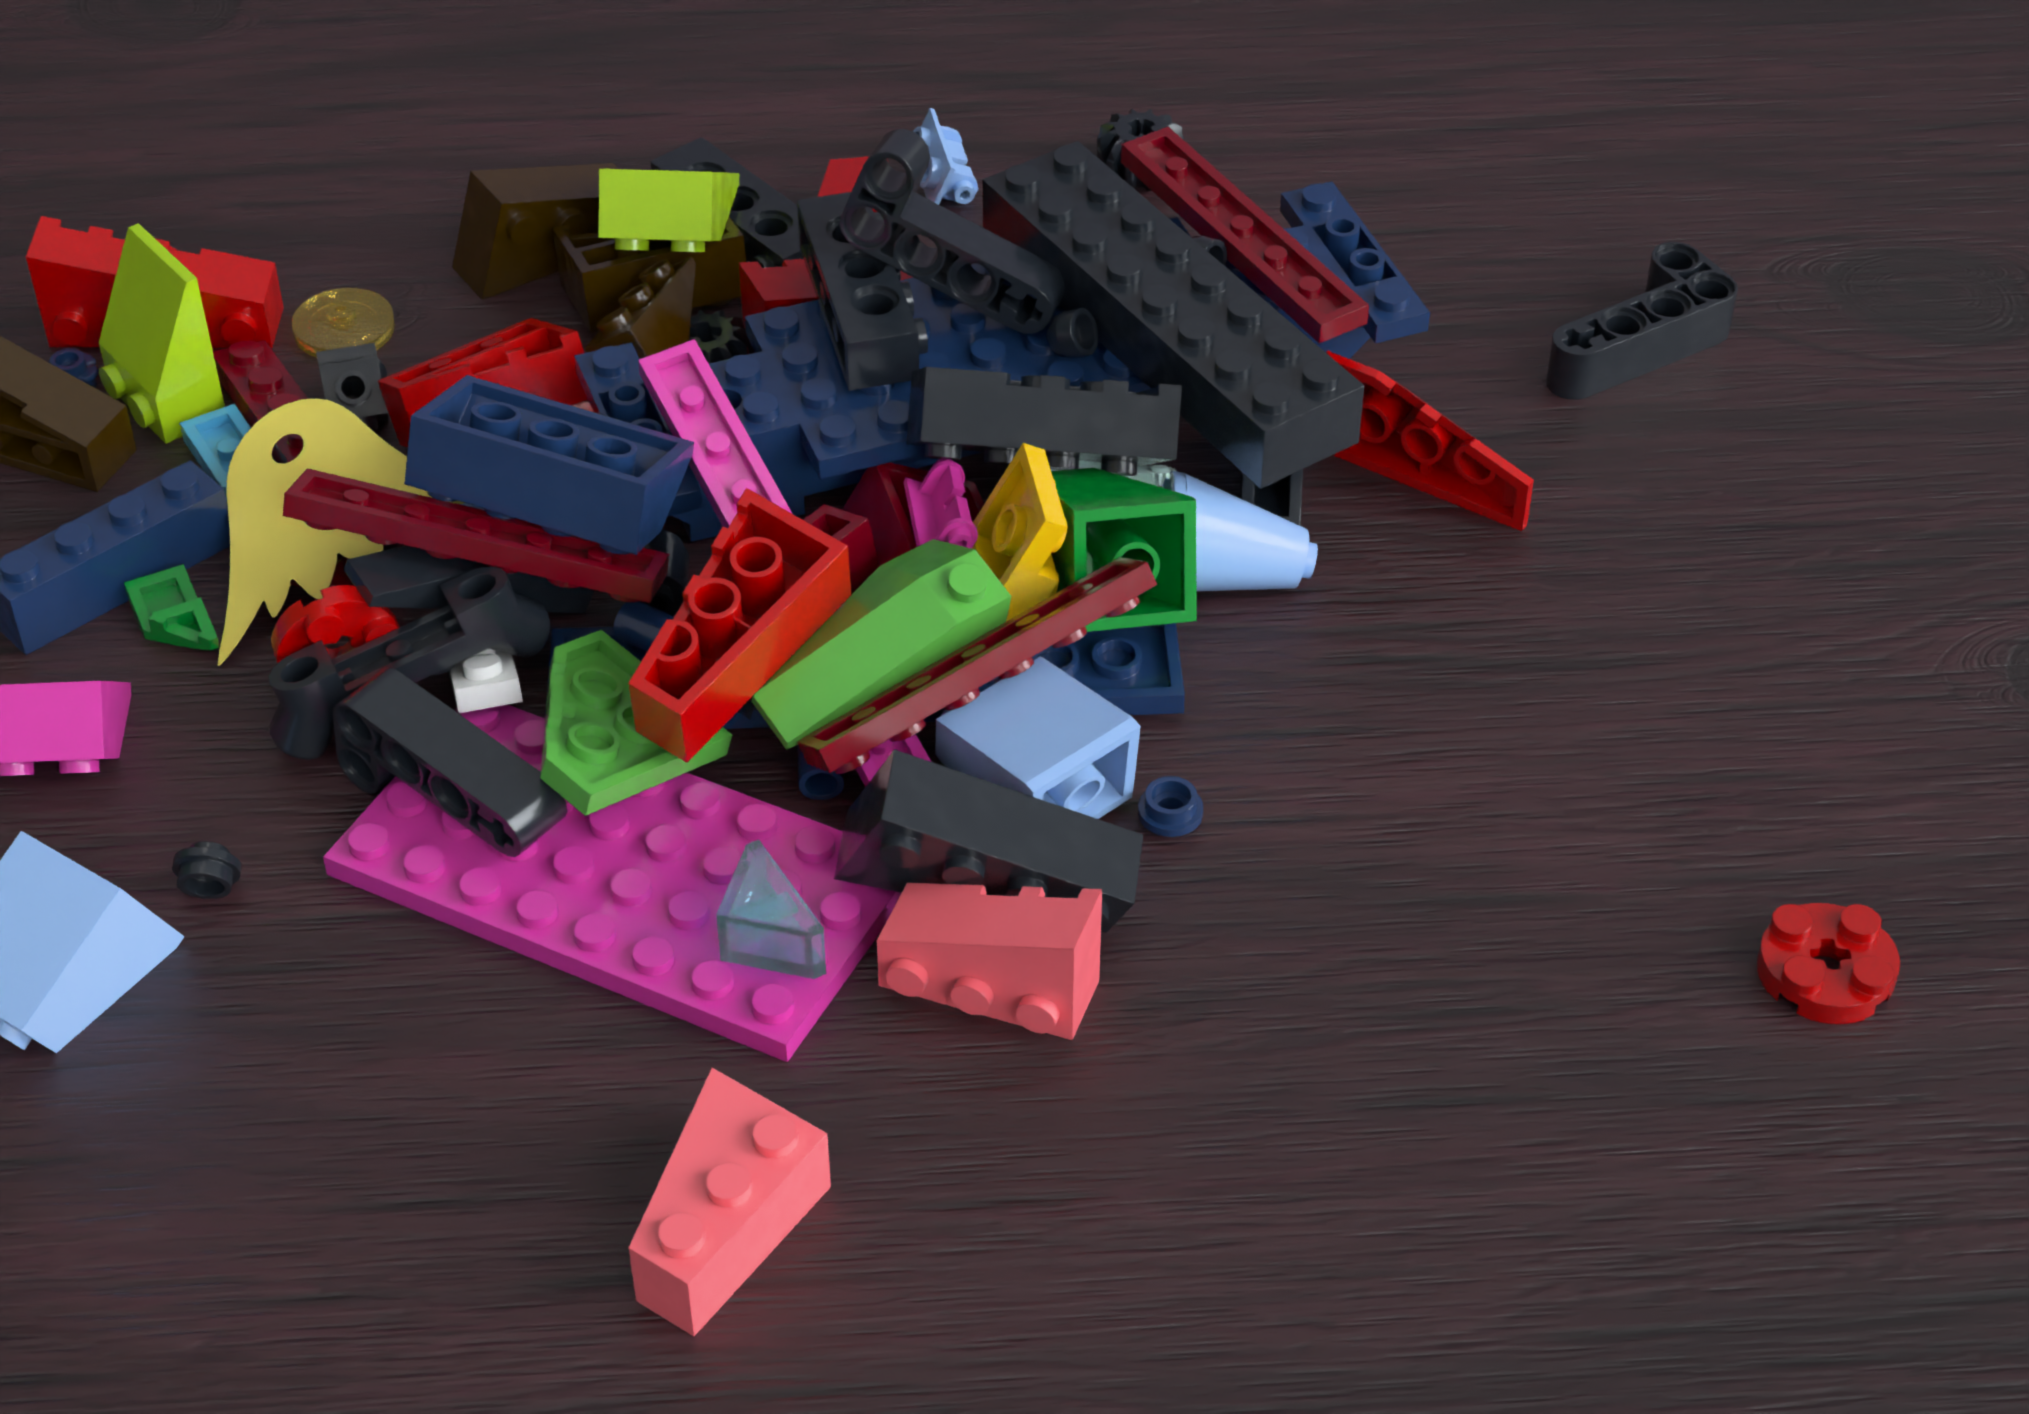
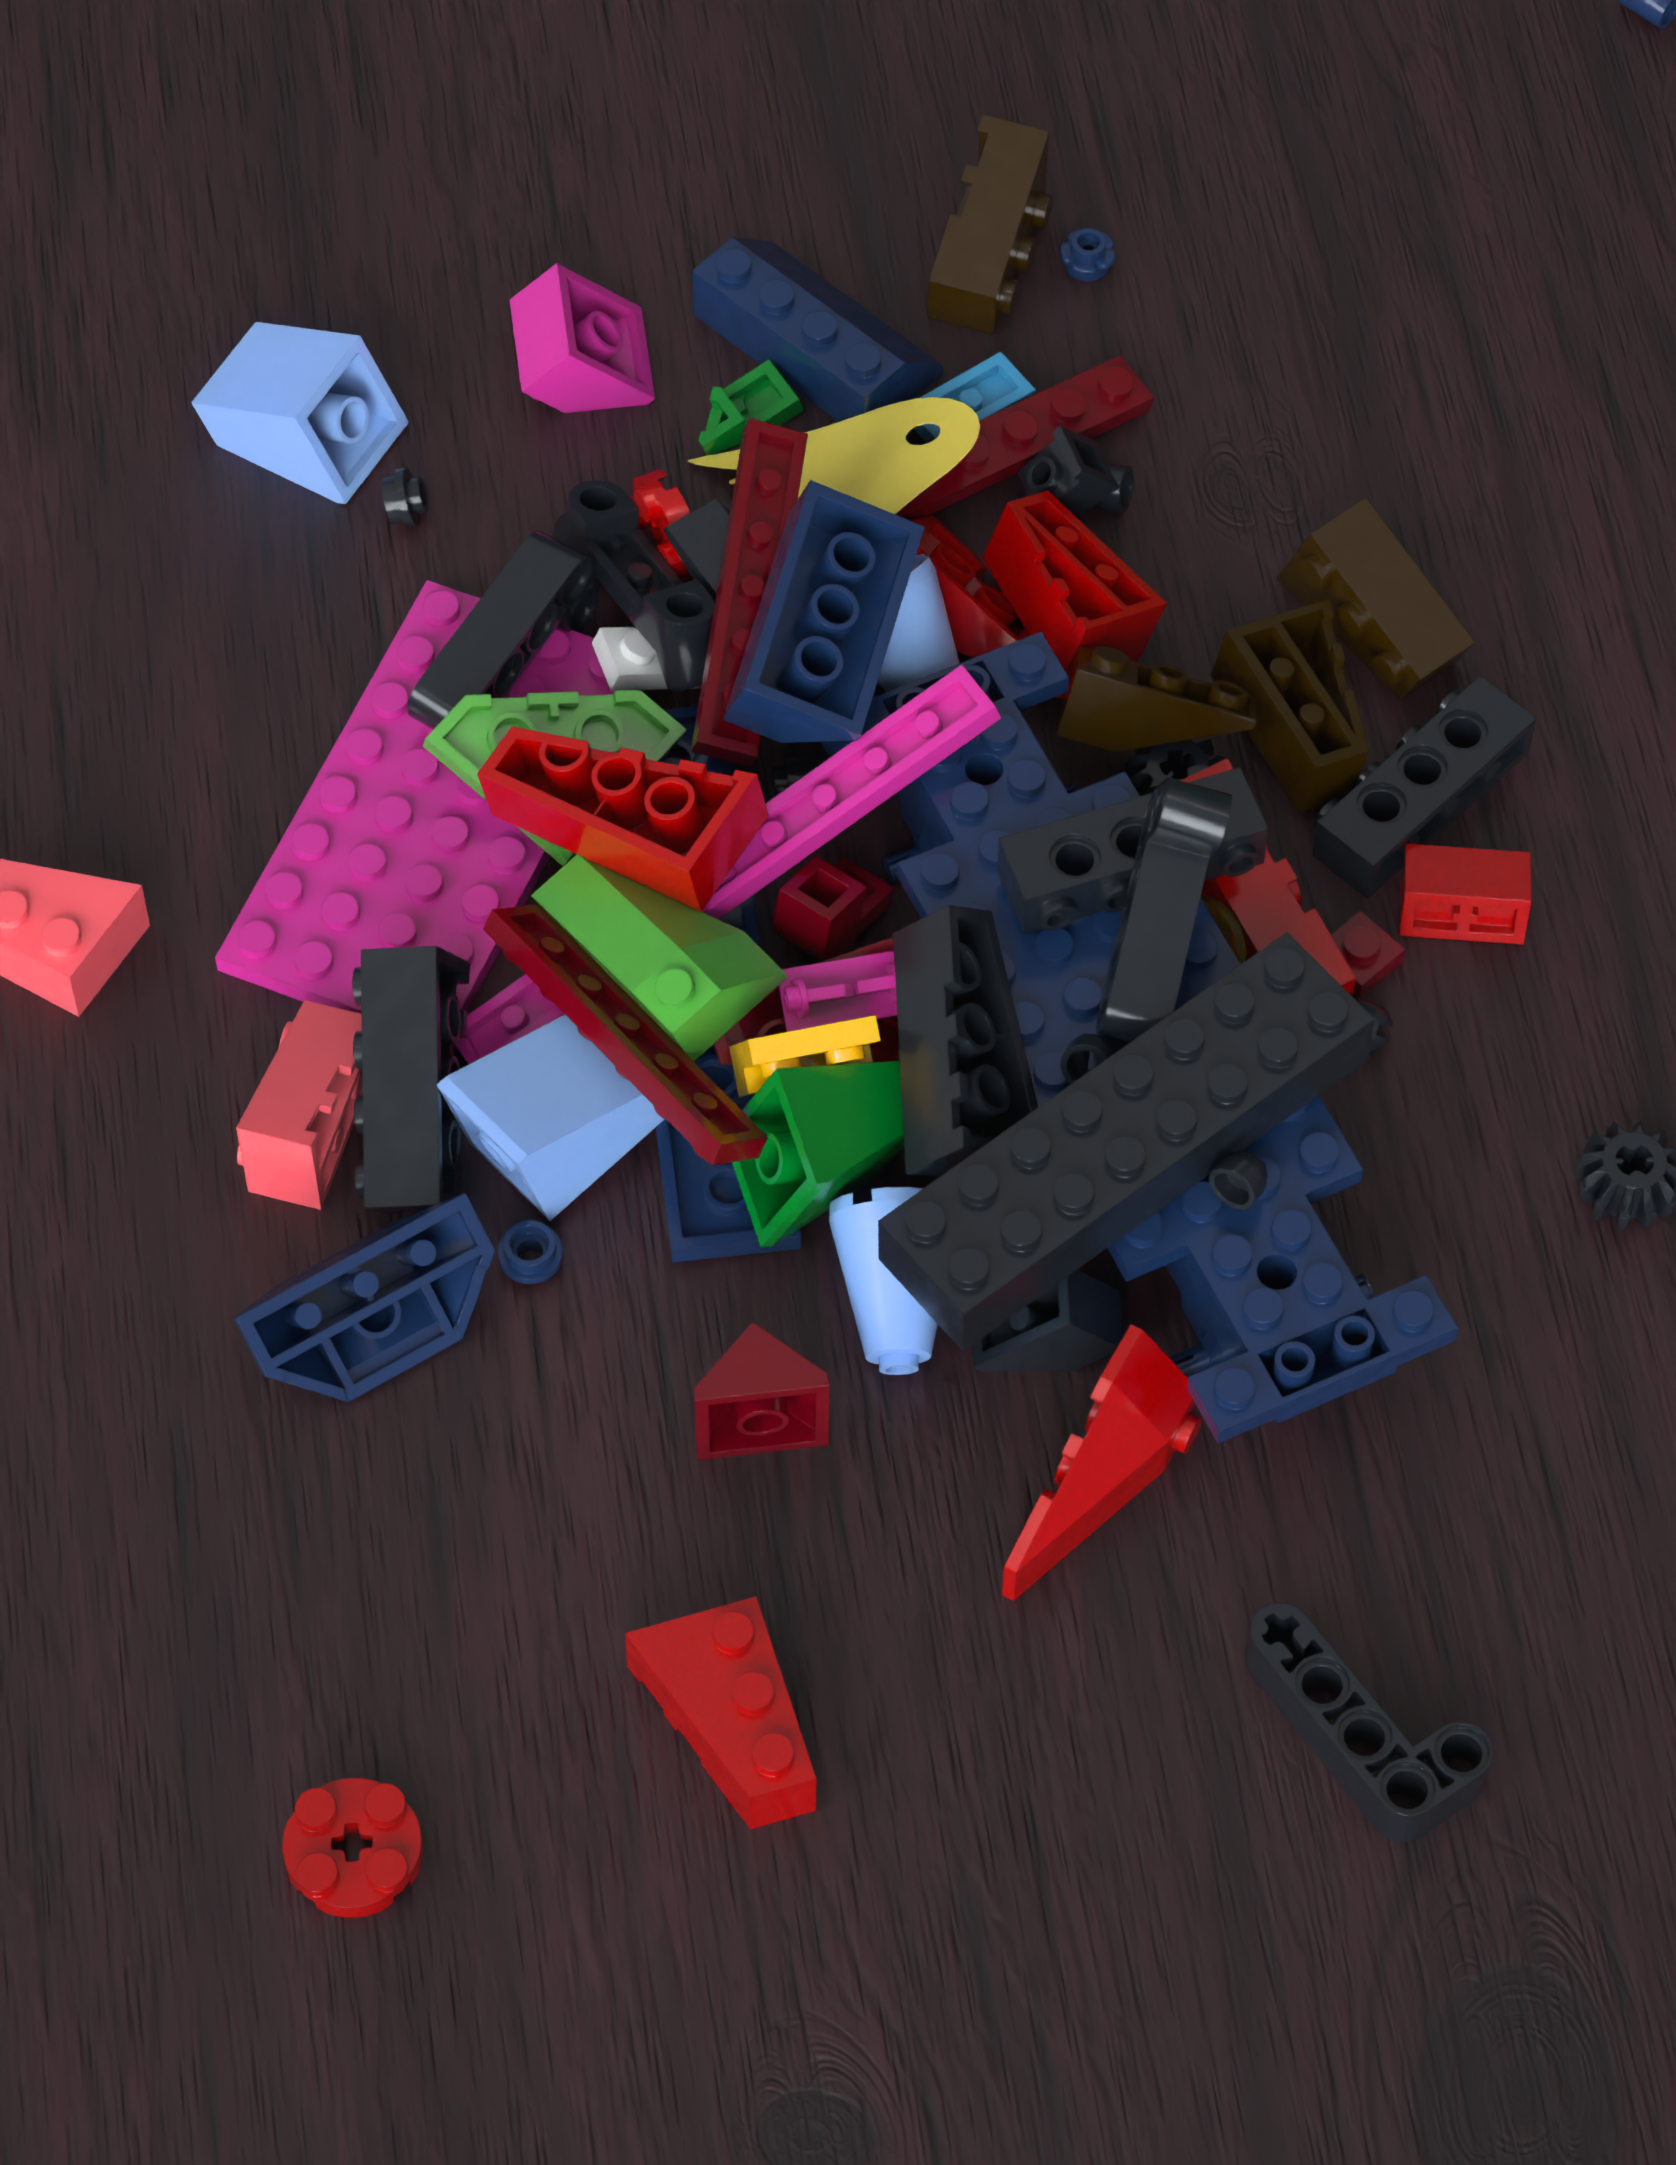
camera: 85 degrees right, 15 degrees up
red wedge [26,216,284,348] -> none
lime slope [99,223,225,444] -> none
clear yellow piece [292,288,395,358] -> none
lime slope [599,169,739,252] -> none
clear light blue slope [716,839,826,979] -> none
light blue hinge [913,108,978,205] -> none
dark red plate [1121,127,1369,343] -> none
none -> dark blue wedge [233,1193,495,1402]
none -> red wedge [625,1596,816,1830]
none -> dark red slope [694,1322,829,1460]

